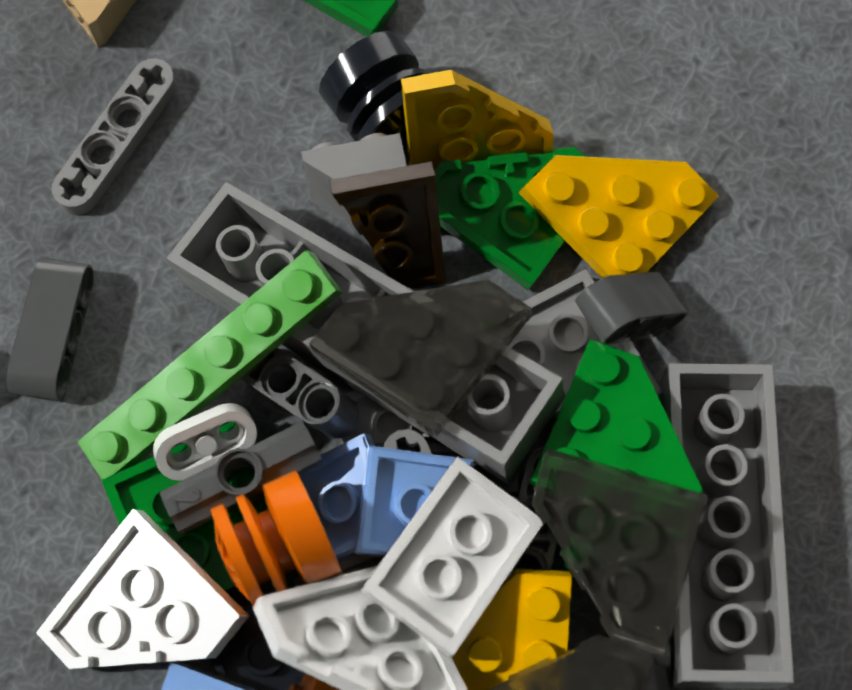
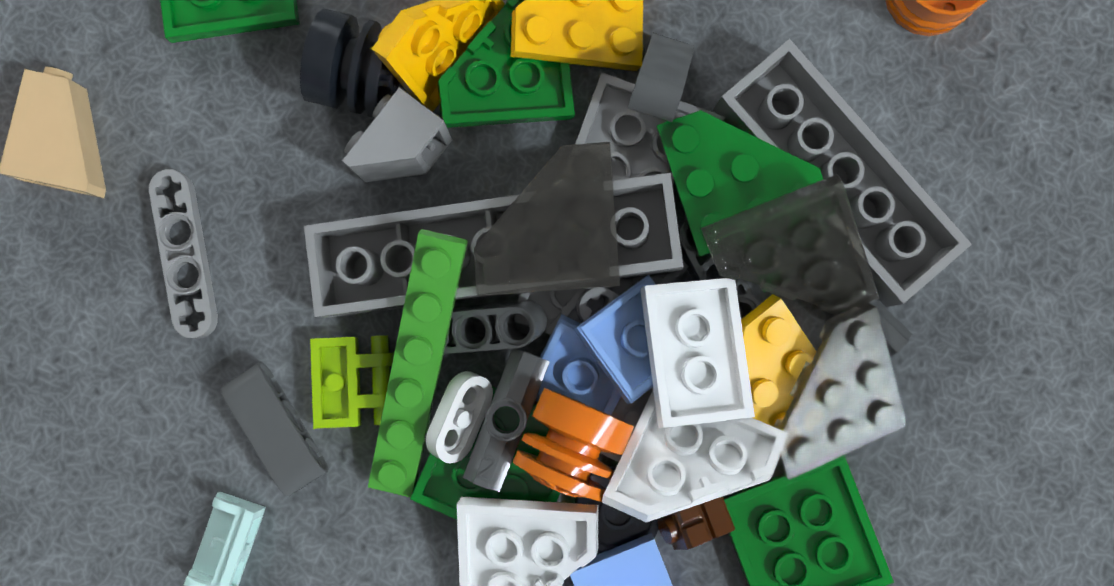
camera: 45 degrees left, 15 degrees up
dark brown wing [329,161,446,289] -> none
none -> lime plate [310,335,394,429]

